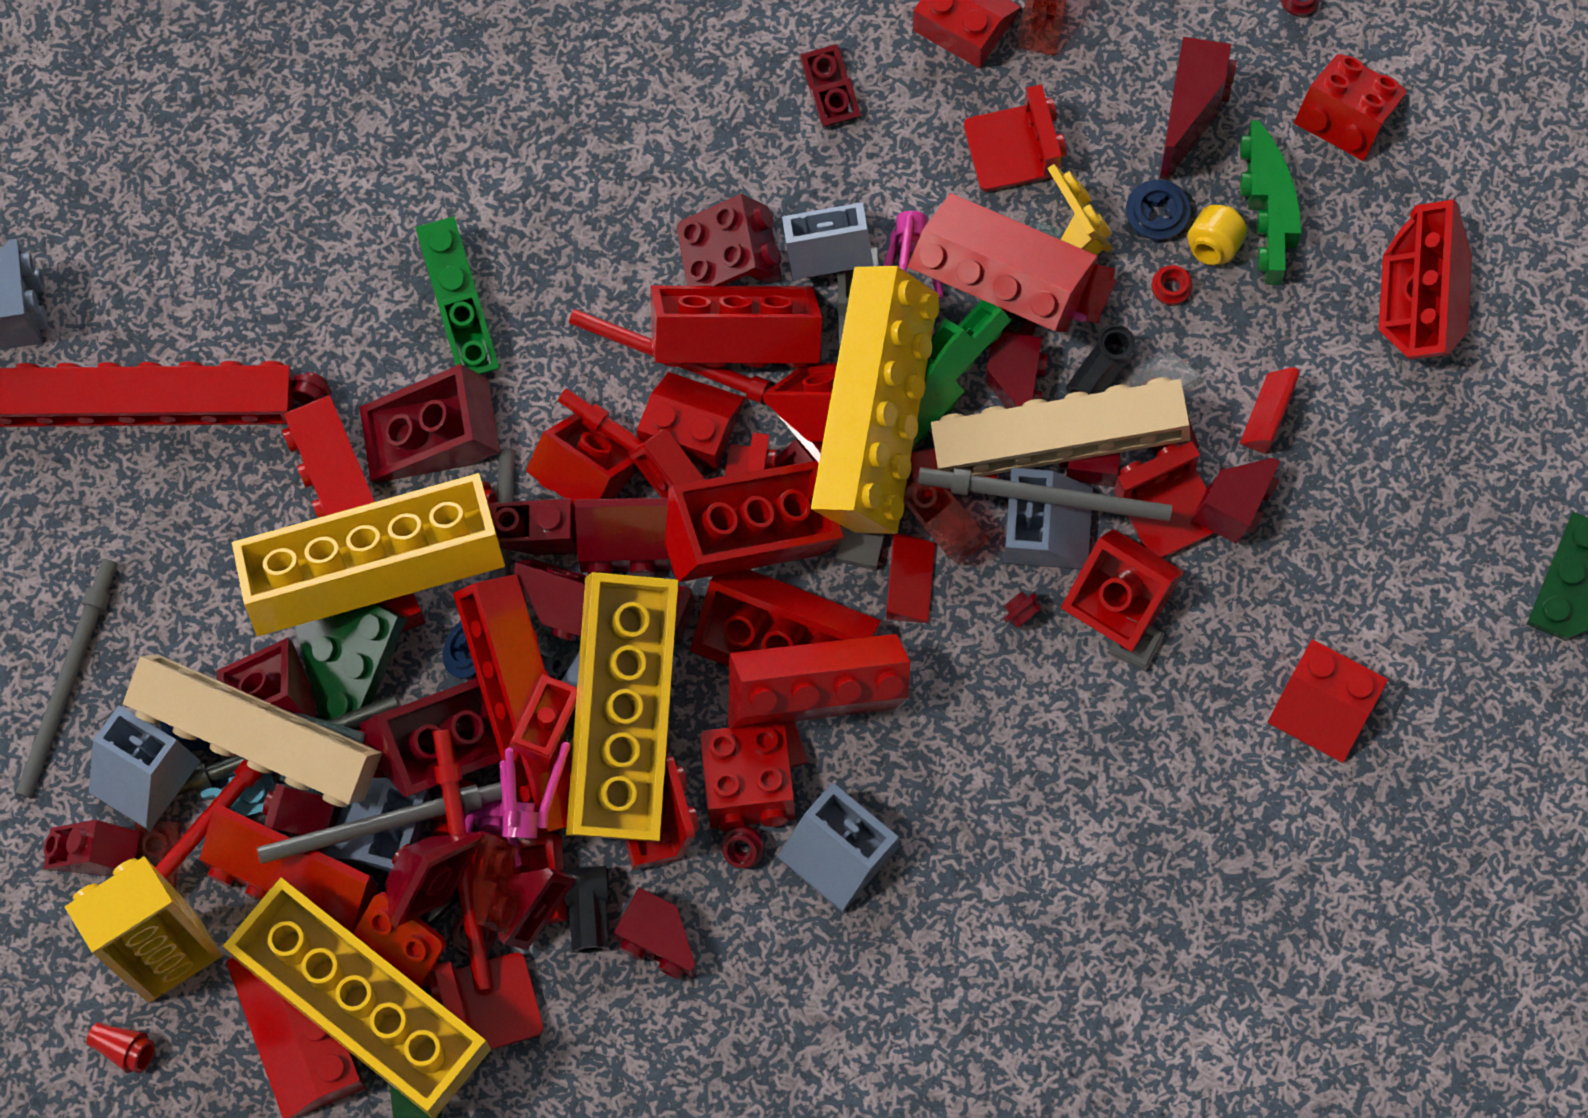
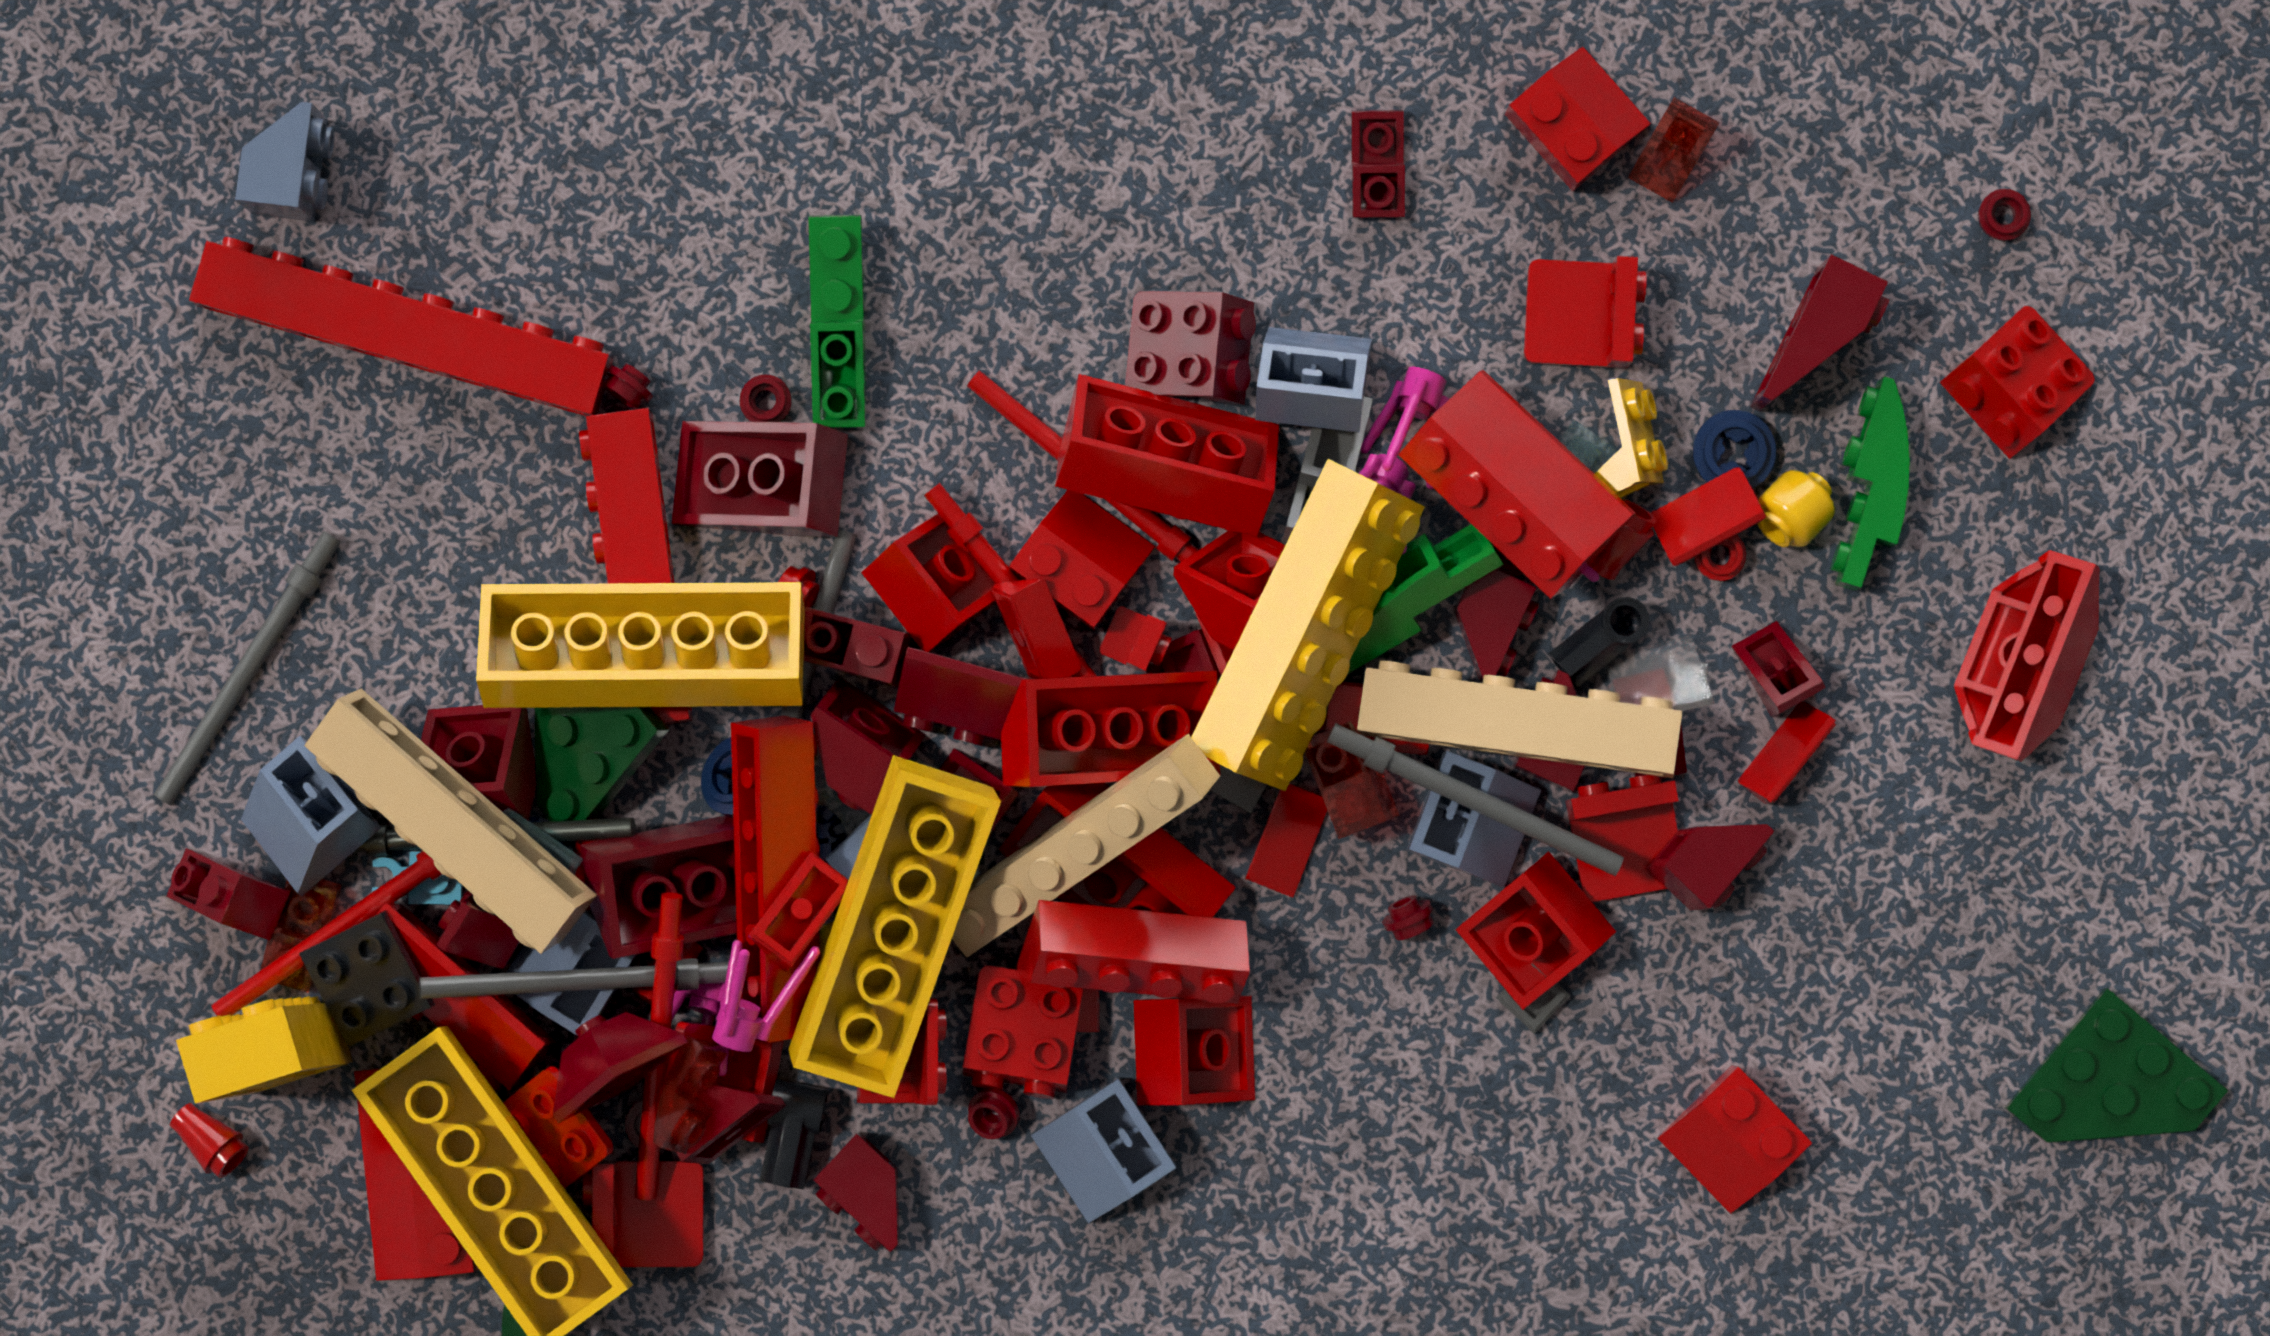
camera: 10 degrees right, 15 degrees up
none -> black plate [299,910,435,1047]
none -> dark red plate [739,374,792,422]
none -> tan brick [952,734,1220,957]
none -> red slope [1133,995,1255,1105]
none -> red slope [1651,467,1766,567]
none -> dark red slope [1731,621,1826,717]

